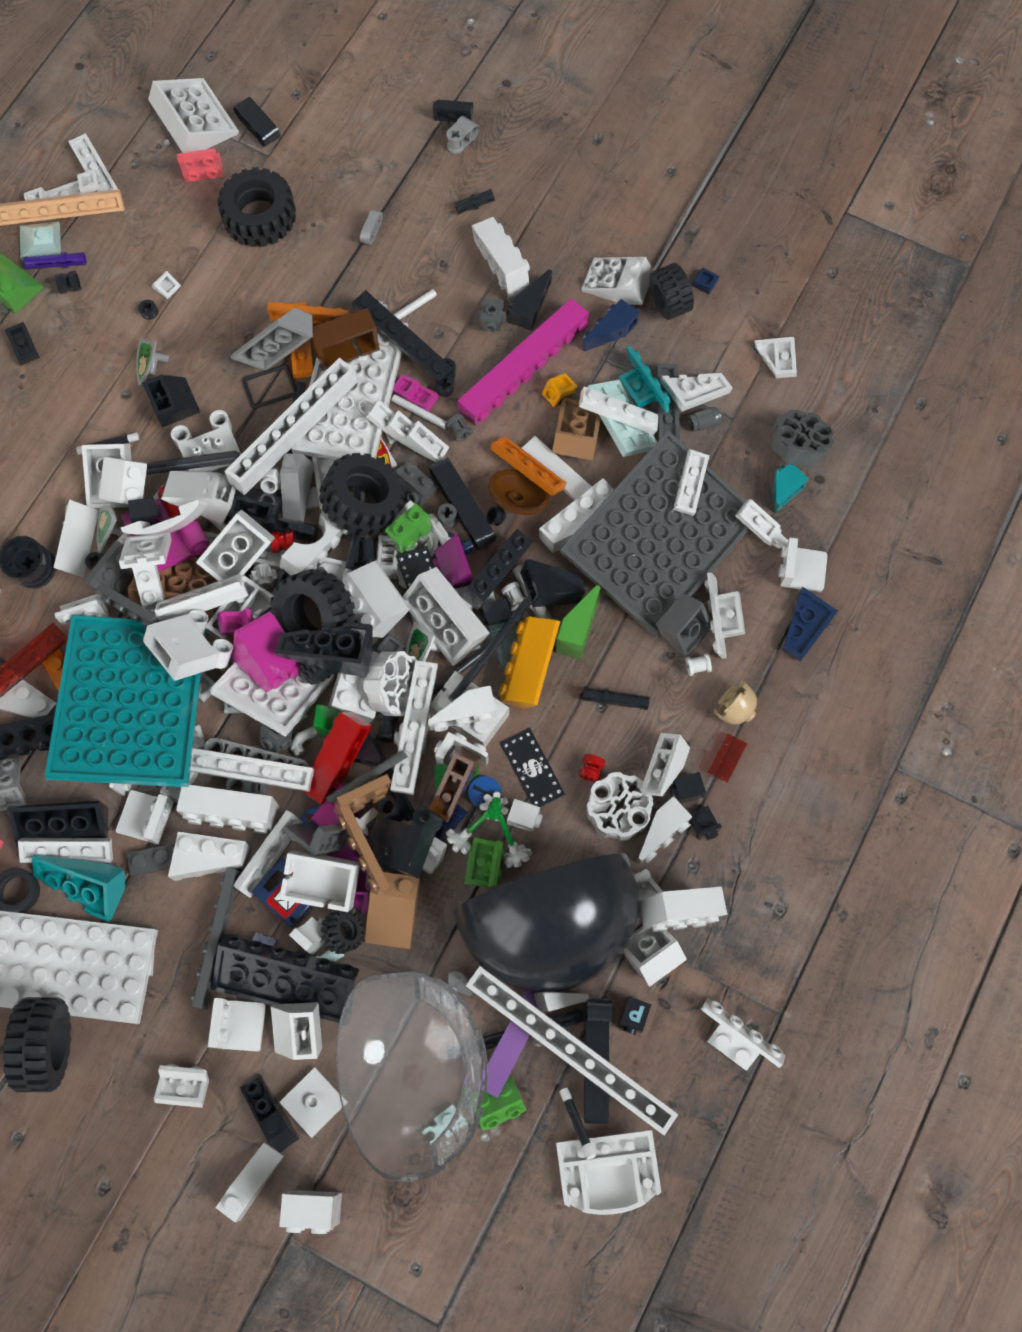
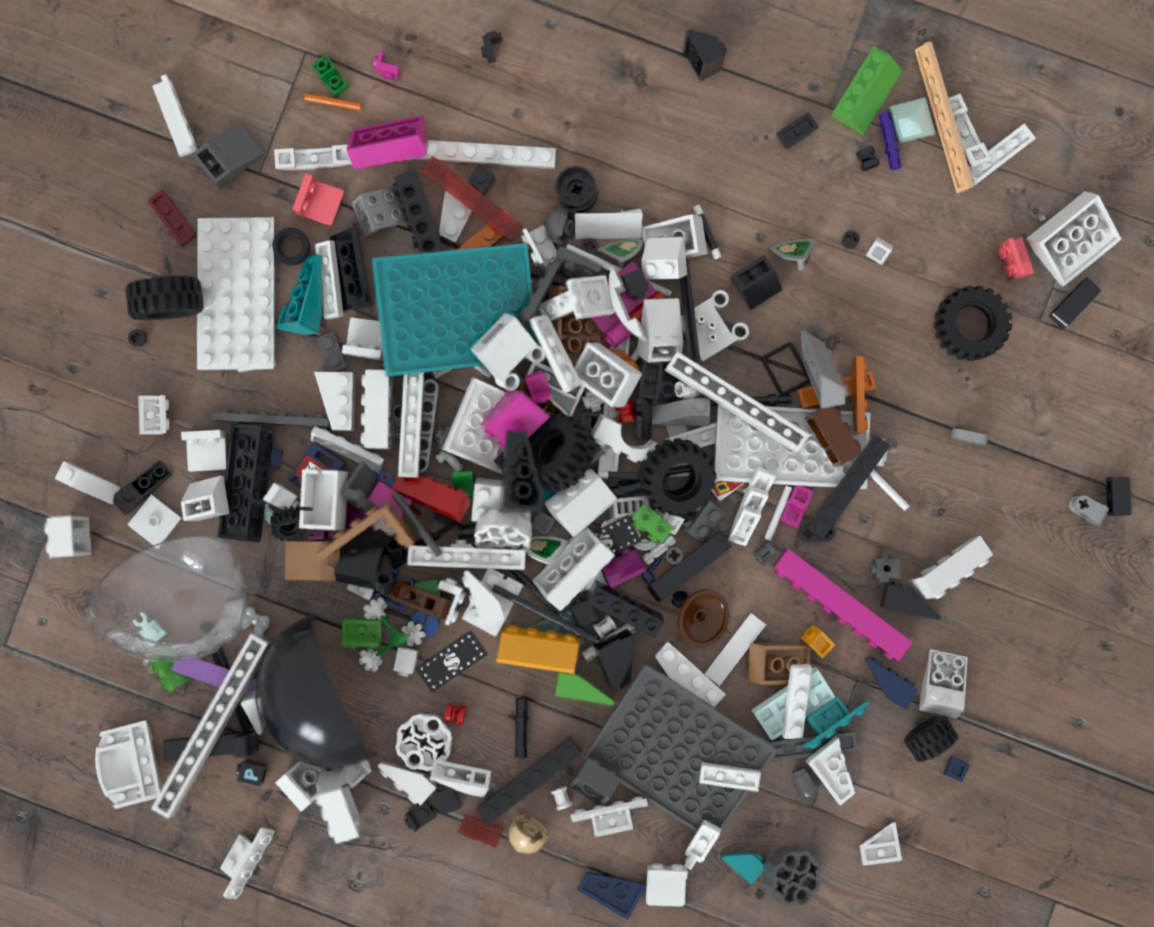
camera: 80 degrees right, 15 degrees up
black pin [454,189,495,215] -> none
orange plate [490,436,567,496] -> none
black bar [559,1088,596,1159] -> none
none -> black bush [128,329,147,347]
none -> black brick [476,736,582,825]
none -> dark grey cylinder [543,207,578,246]

